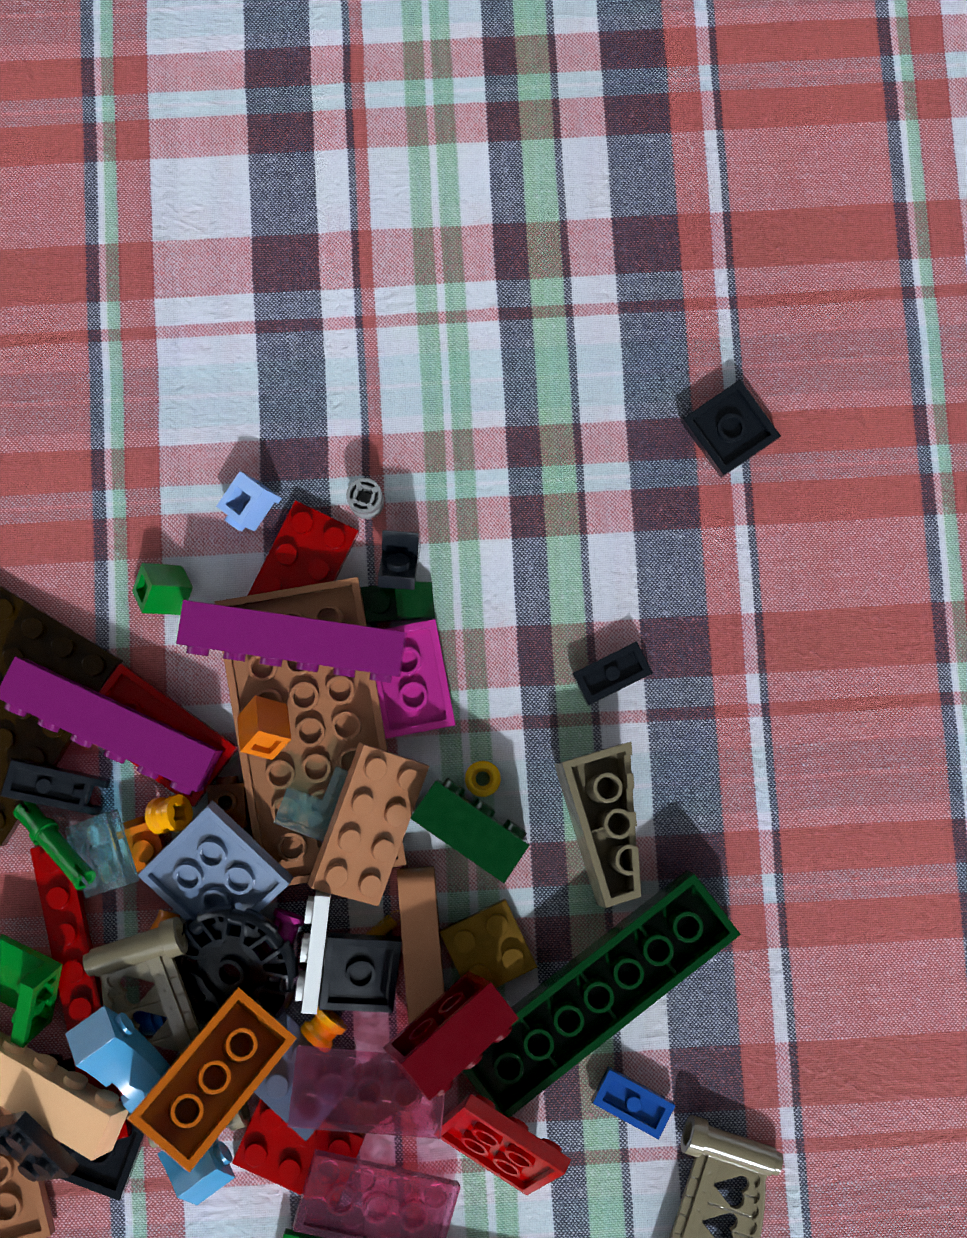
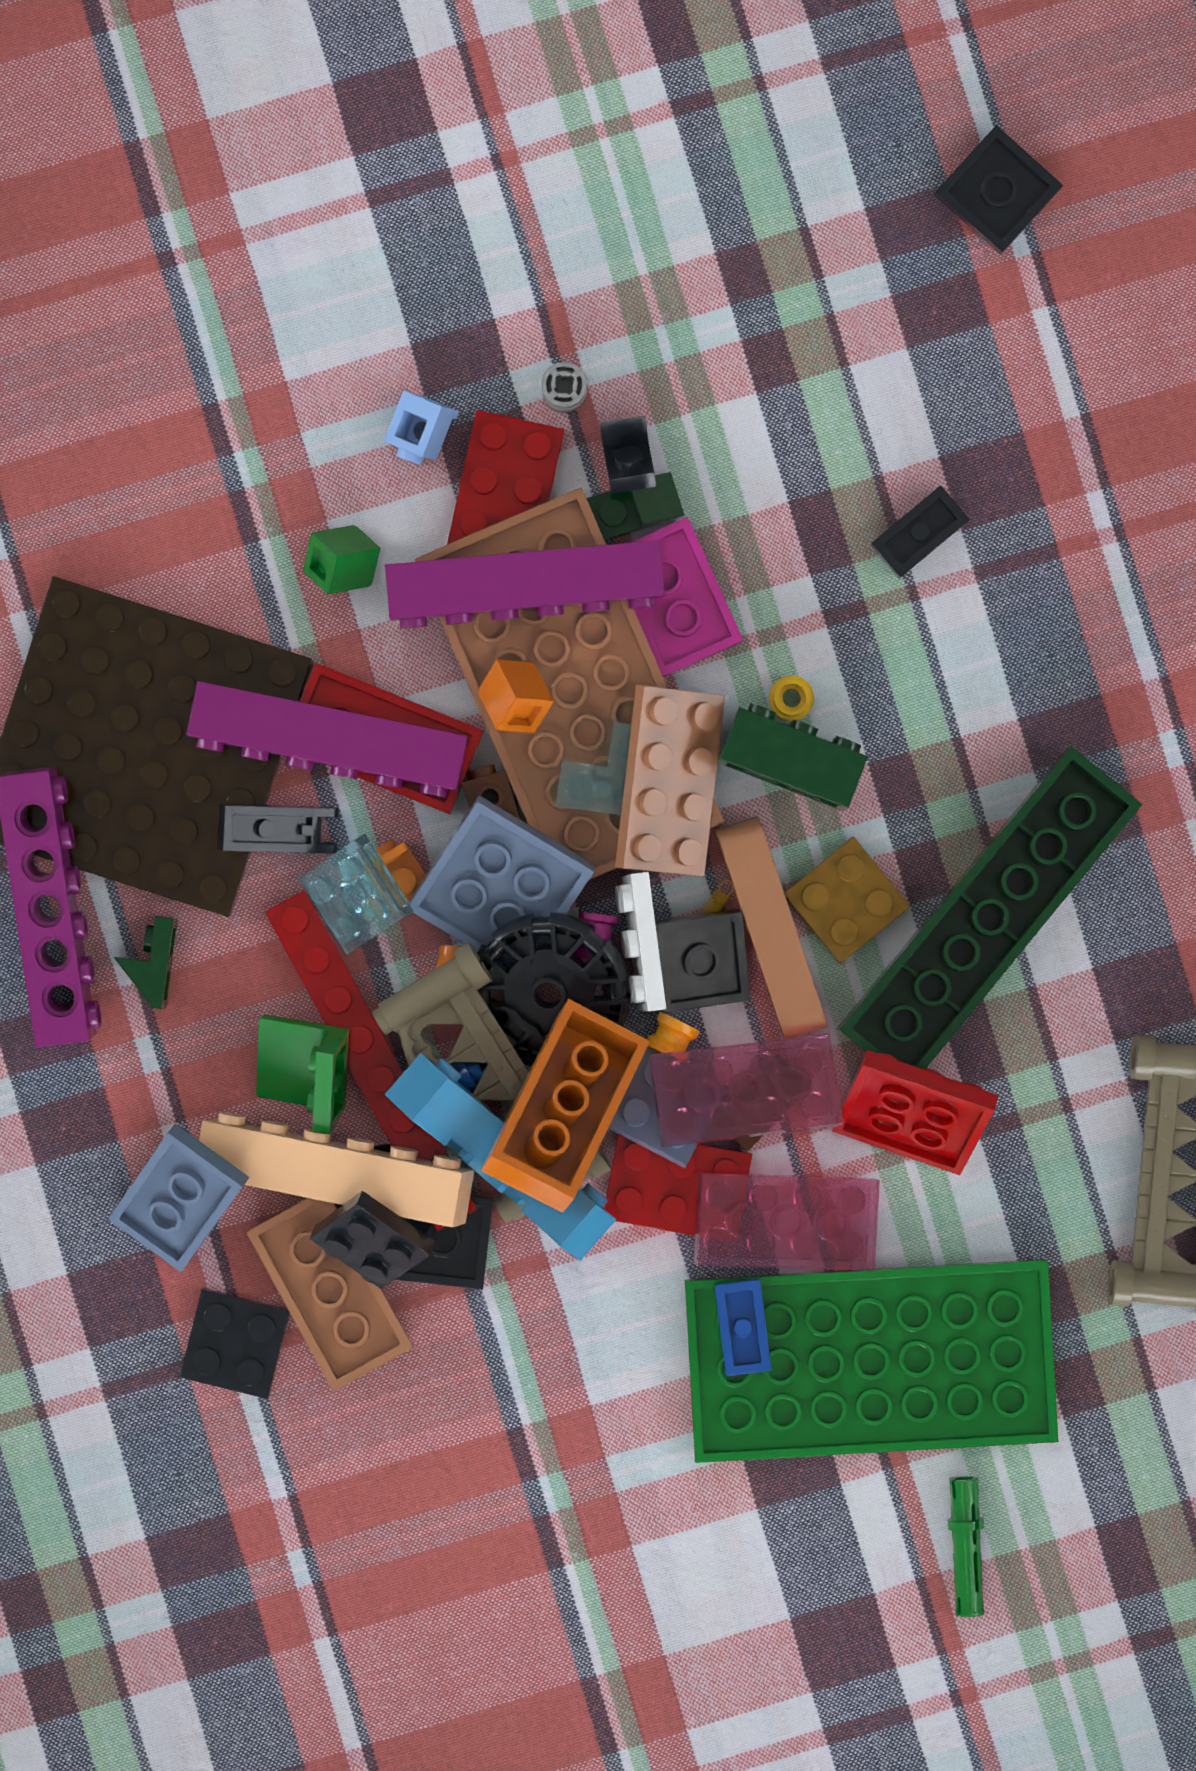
camera: 10 degrees left, 5 degrees up
green pin [13,801,96,890] -> none
light orange wheel [145,794,193,834] -> none
dark red brick [383,971,519,1101] -> none
dark tan wedge [554,742,641,908] -> none
blue plate [591,1066,676,1140] -> none

